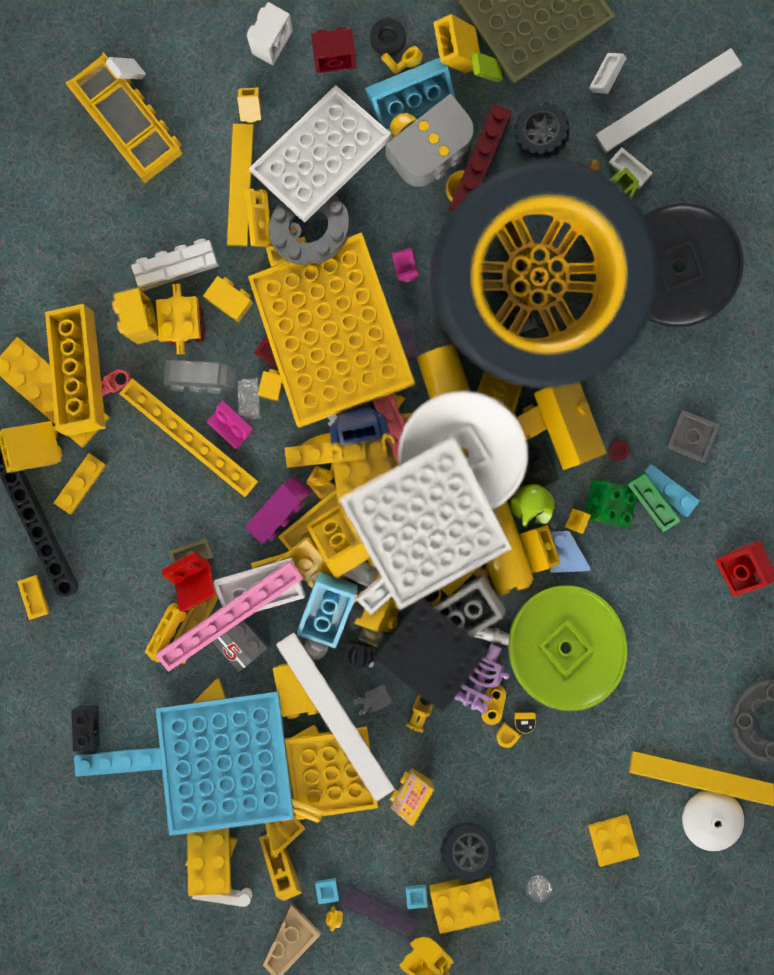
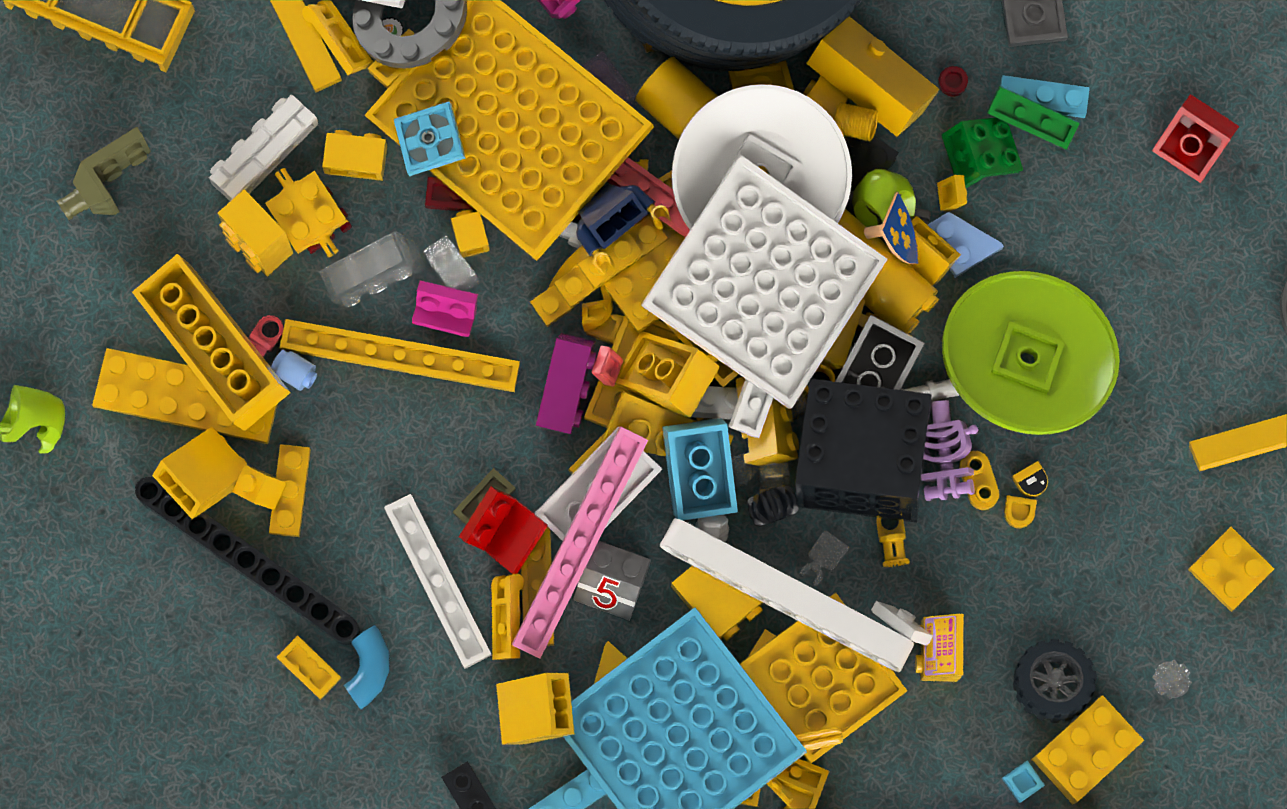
camera: 30 degrees left, 10 degrees down
none -> olive plate [57,127,151,221]
none -> yellow brick [232,465,286,510]
none -> light blue brick [271,350,317,391]
none -> dark azure cylinder [343,625,389,710]
none -> white plate [384,494,492,669]
none -> medium azure piece [393,102,466,176]
none -> yellow brick [496,673,574,745]
none -> coral tile [591,346,623,386]
none -> yellow piece [834,102,878,142]
none -> blue shield [864,192,918,264]
none -> white plate [871,601,933,645]

